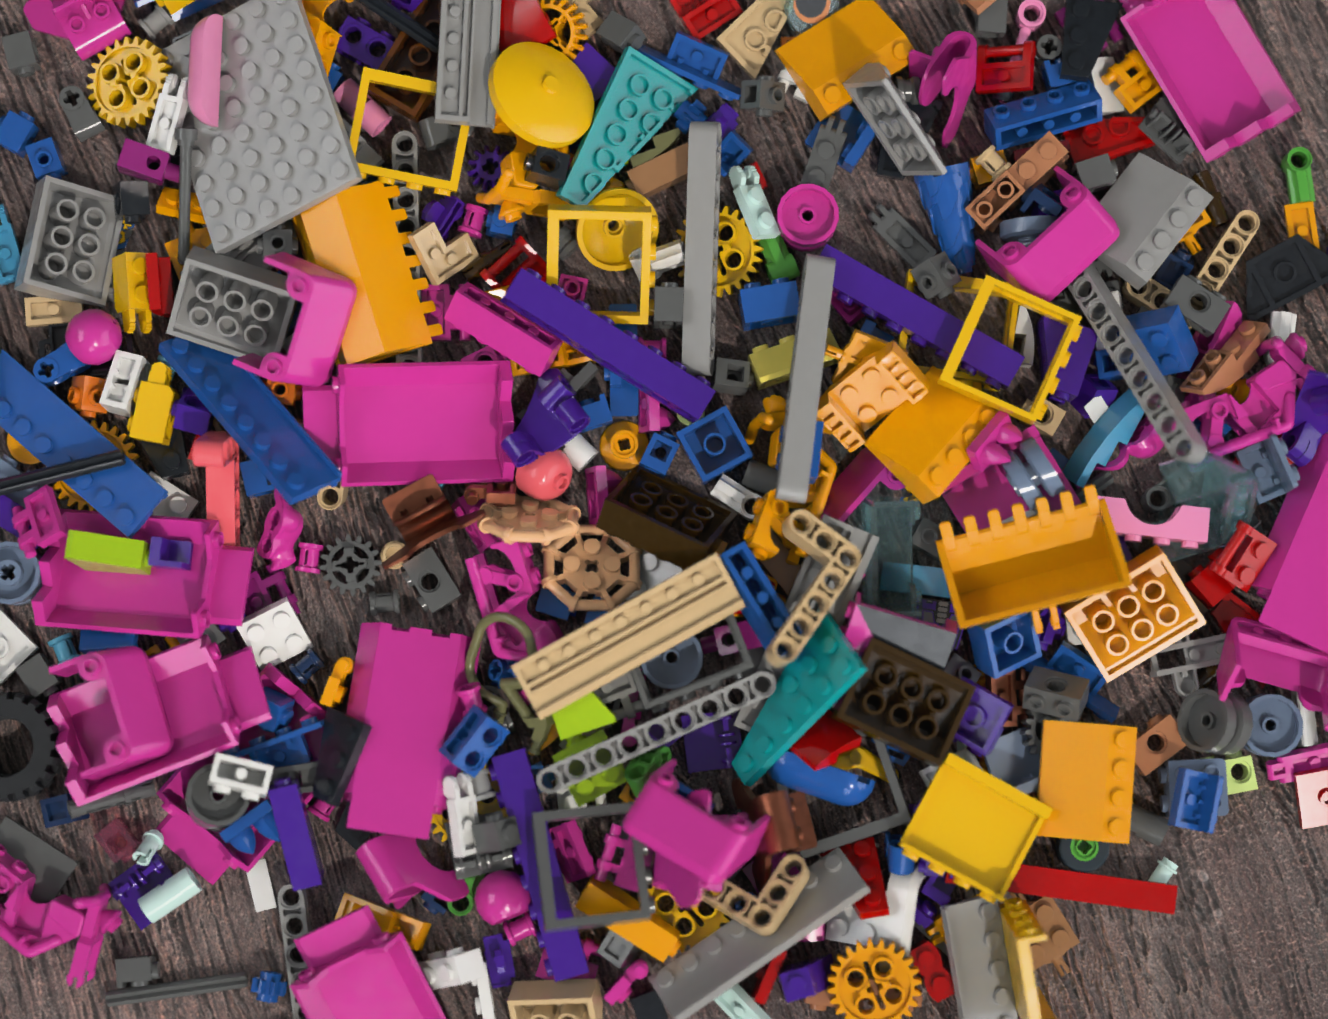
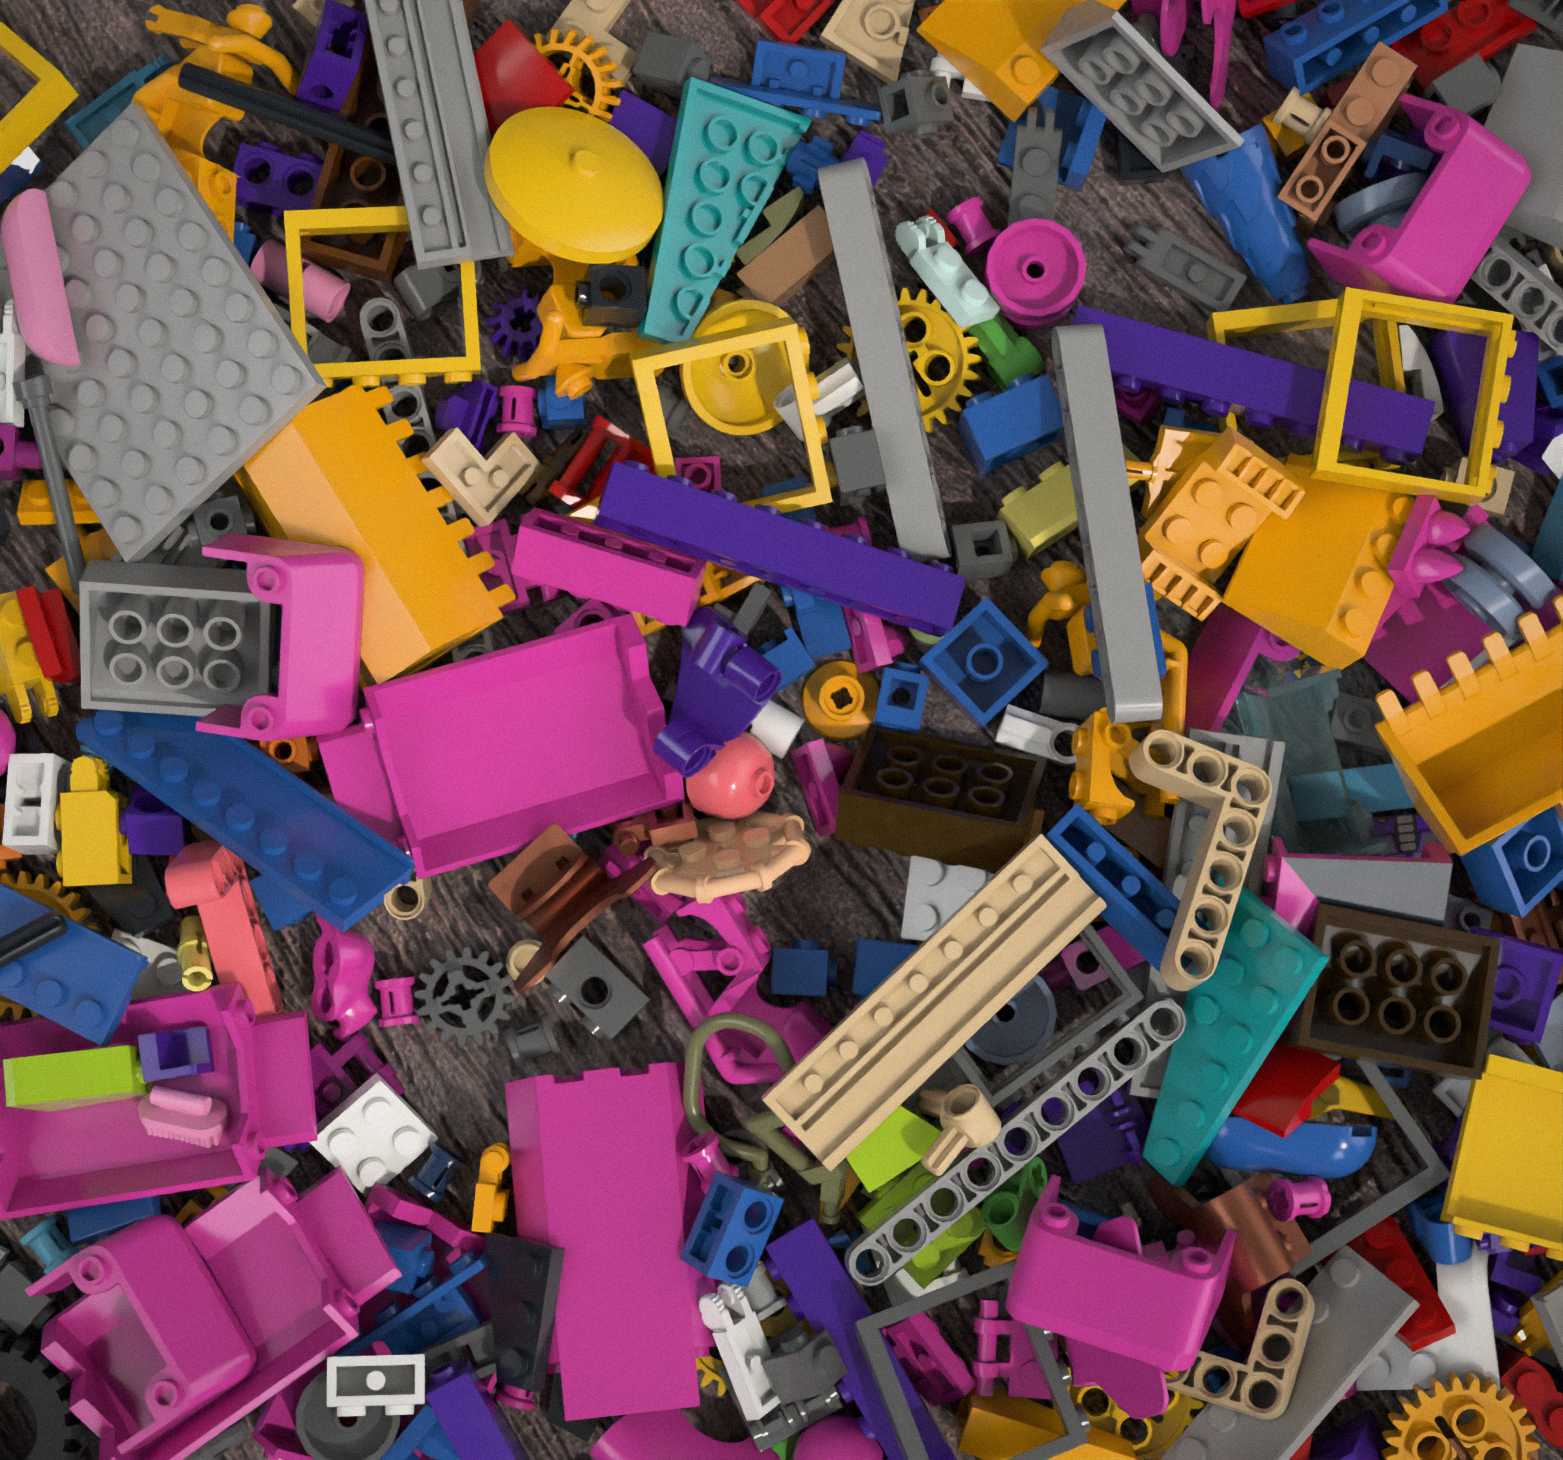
camera: 10 degrees left, 0 degrees up
blue gear [488,659,517,690] -> none
light nougat plate [541,524,643,613] -> none
blue bracket [721,130,754,177] -> none
dark grey brick [910,251,962,300] -> none
none -> bright pink piece [138,1086,228,1148]
none -> light yellow pin [176,915,213,991]
none -> tan axle [917,1084,1002,1176]
none -> dark pink bush [945,196,1001,256]
none -> dark pink bush [1267,1176,1331,1222]

